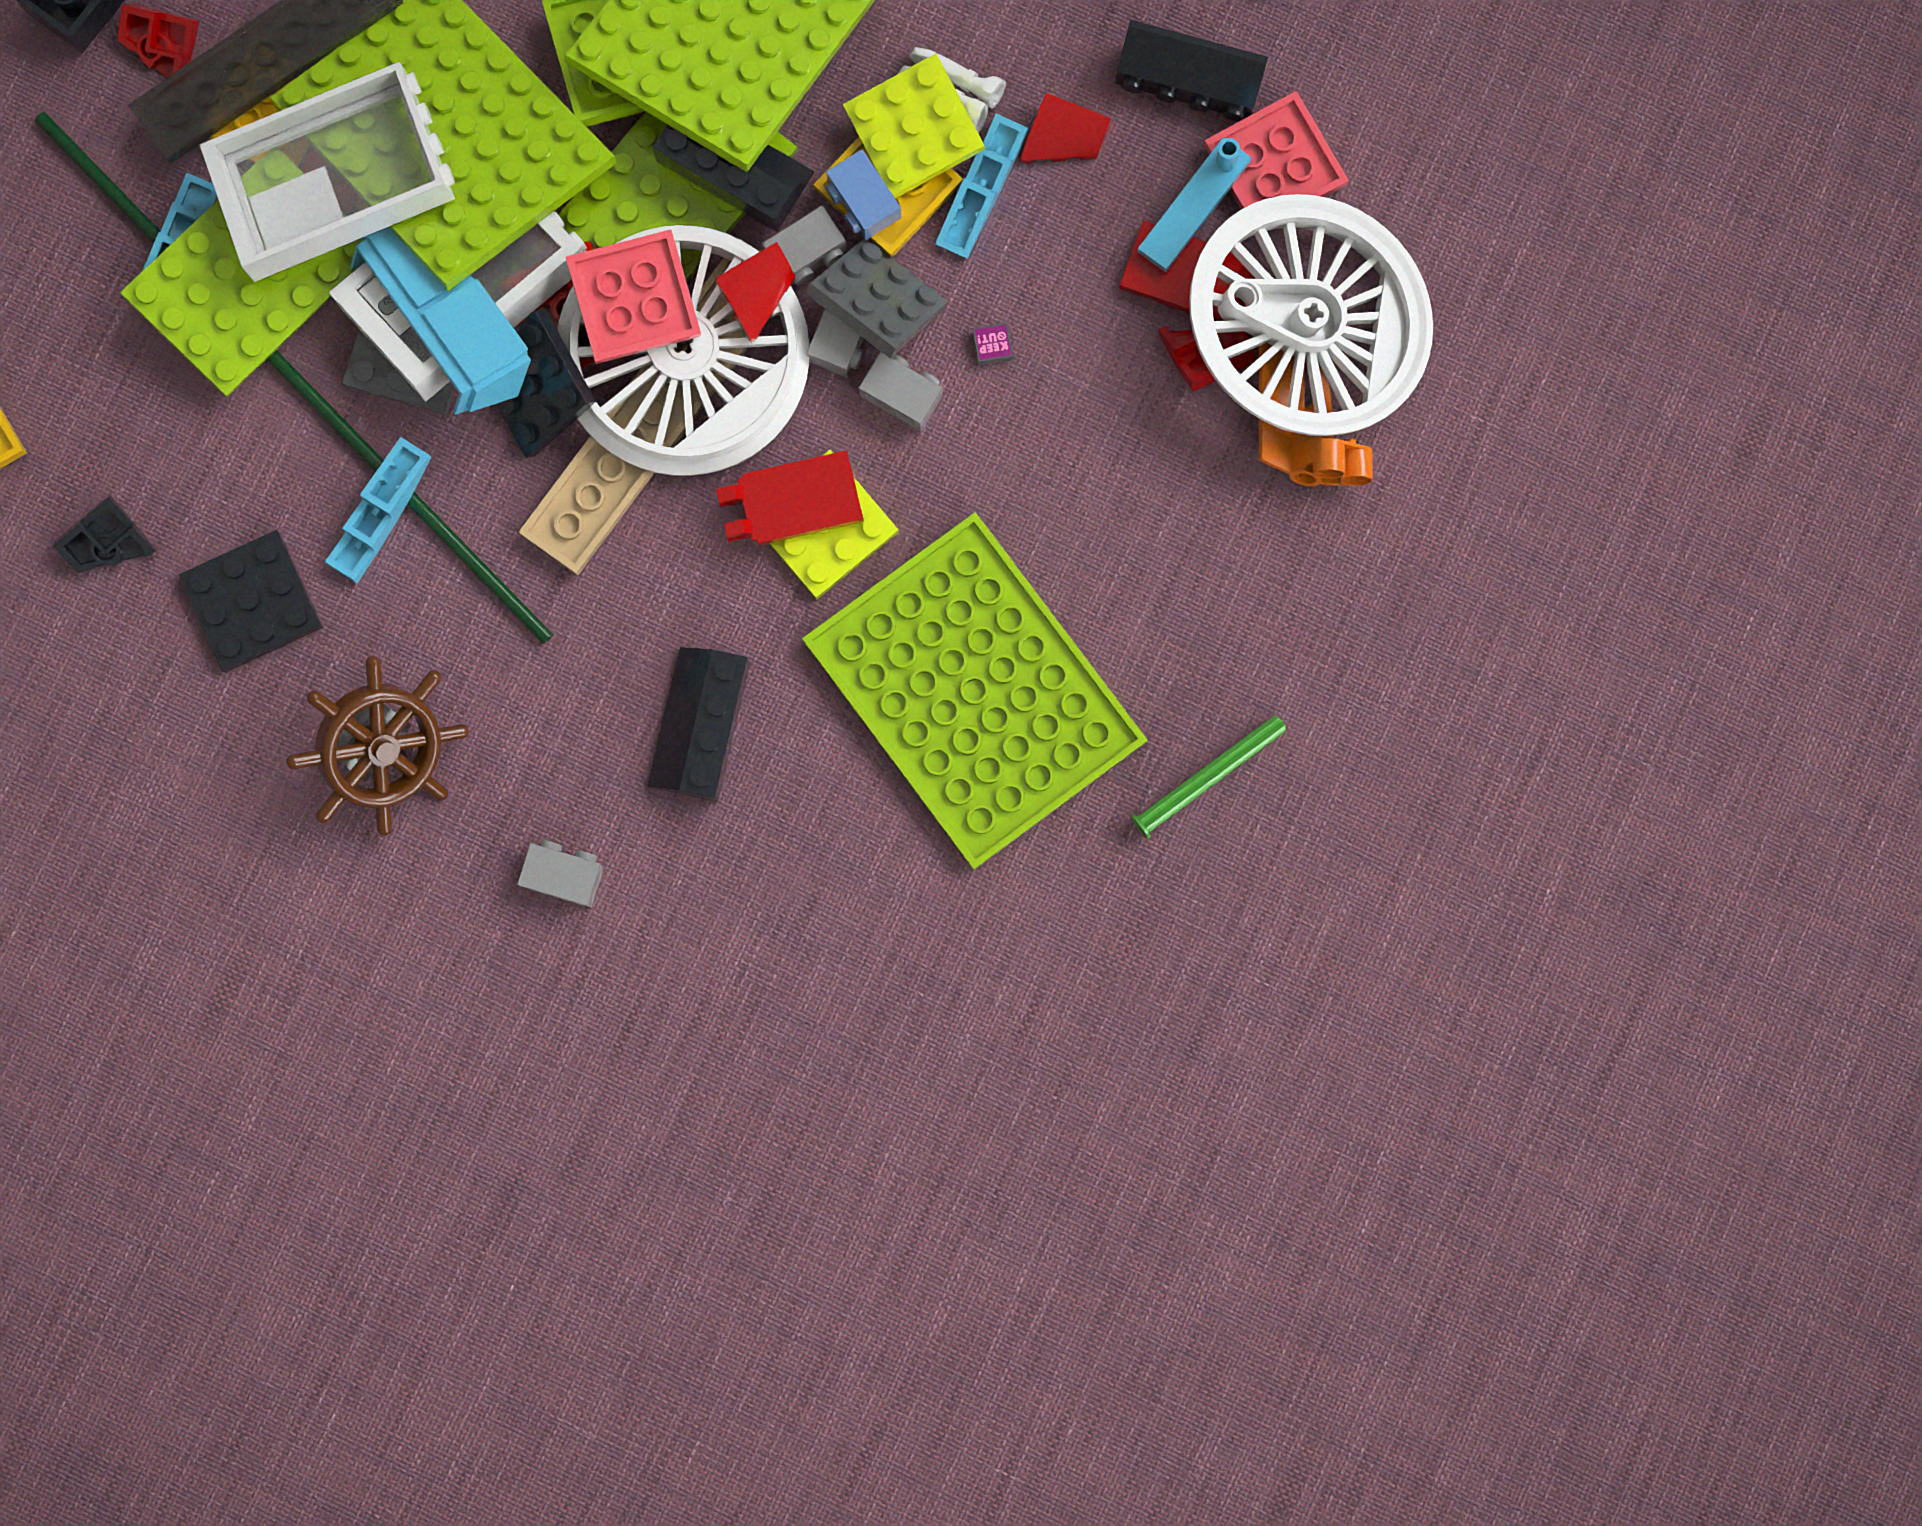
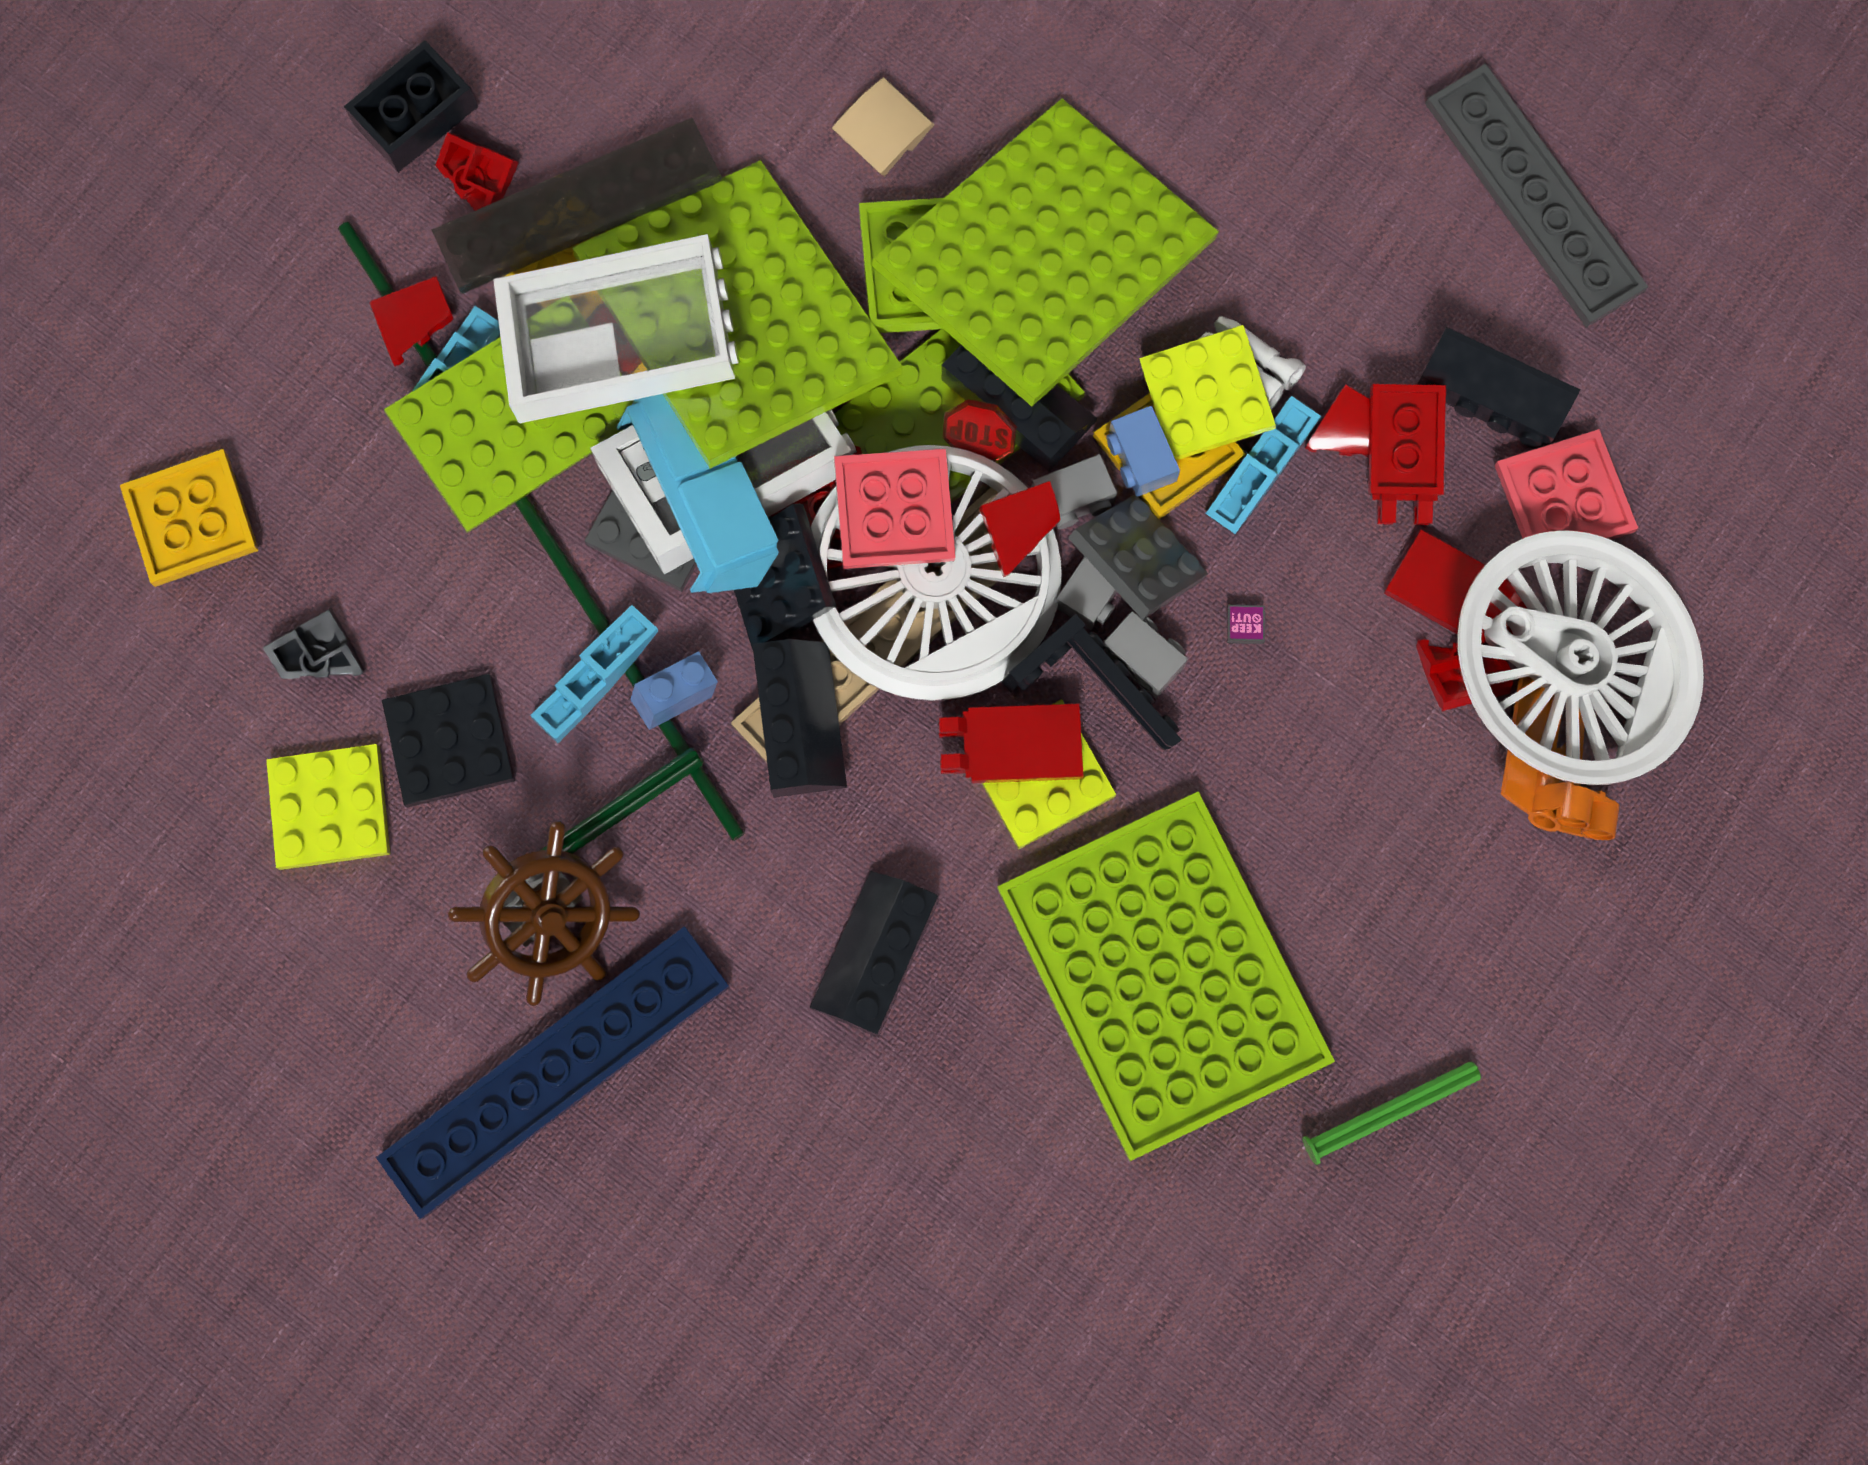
camera: 15 degrees right, 5 degrees down
light grey brick [517,840,604,908] -> none
medium azure piece [1138,137,1252,273] -> none
none -> neon yellow plate [266,744,390,870]
none -> red slope [370,276,454,367]
none -> dark blue plate [376,926,730,1220]
none -> dark green axle [539,748,703,854]
none -> medium blue brick [630,651,718,730]
none -> black slope [752,639,847,798]
none -> piece [942,399,1017,462]
none -> black bracket [1001,614,1182,750]
none -> red tile [1368,384,1446,525]

